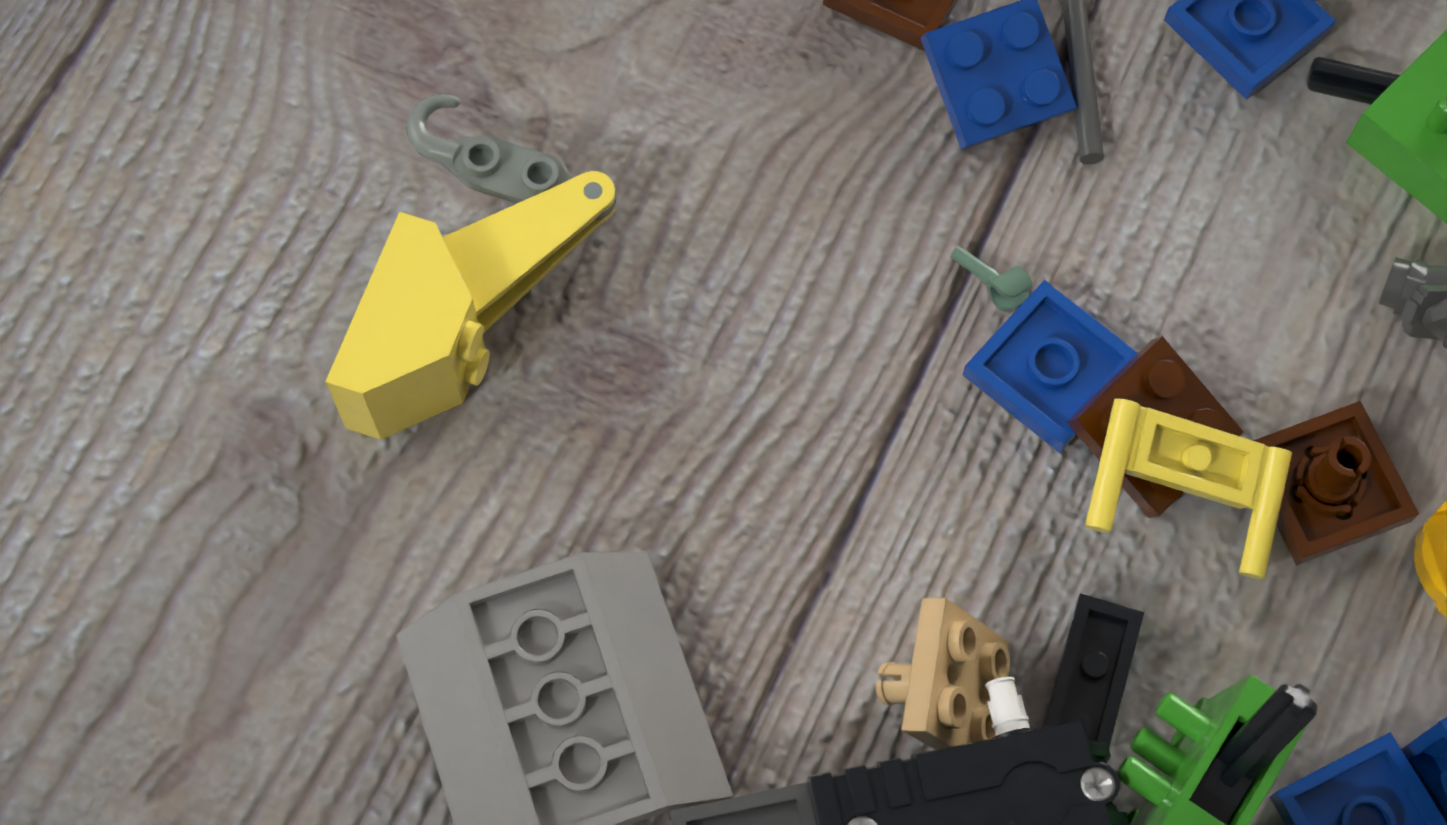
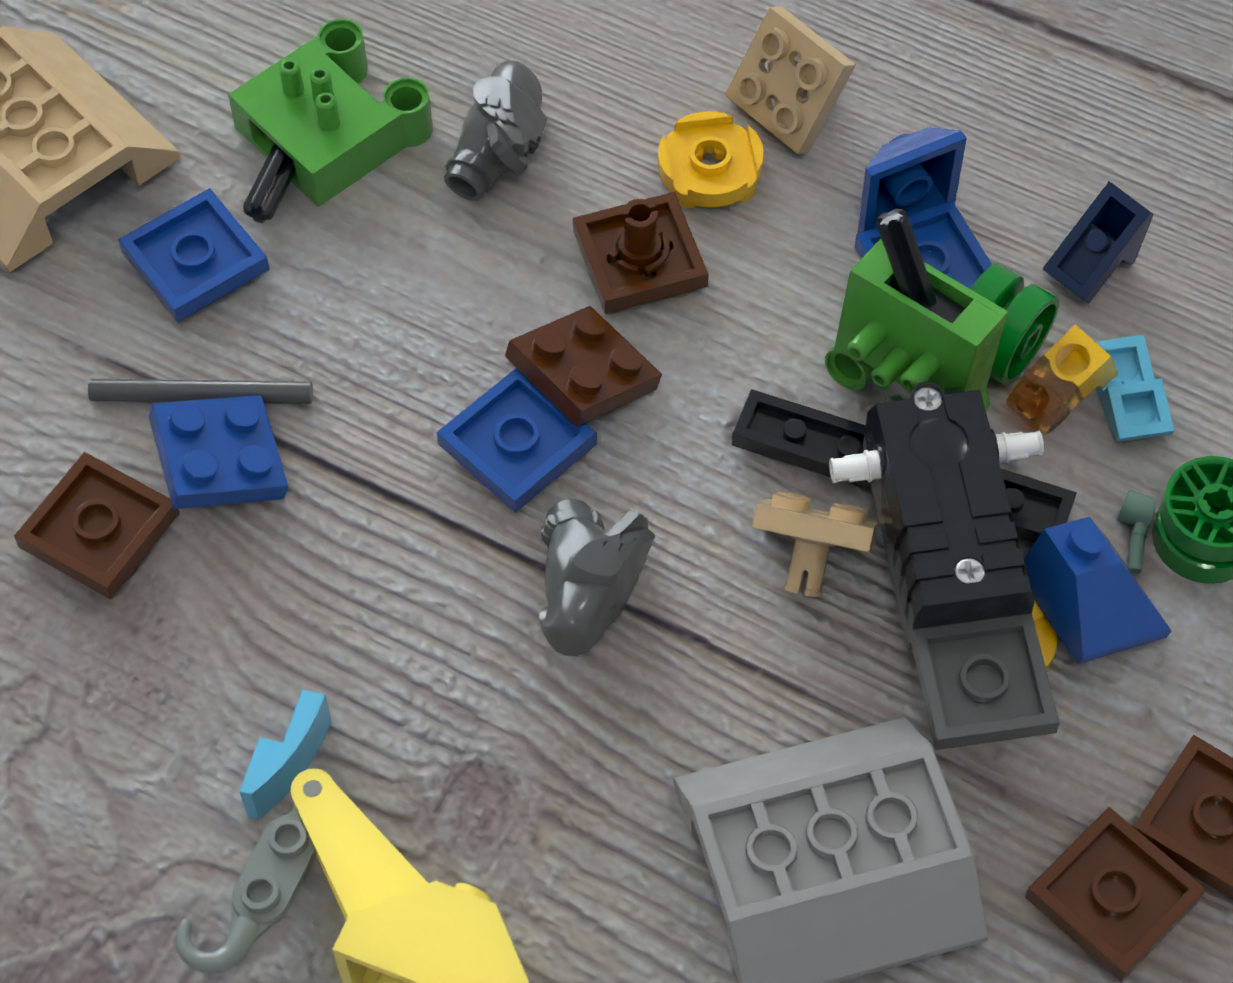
camera: 85 degrees left, 10 degrees down
sand green hand [951,245,1032,311] -> none
light yellow plate [1085,399,1292,579] -> none
none -> medium azure slope [239,689,332,819]
none -> dark grey animal [539,499,656,656]

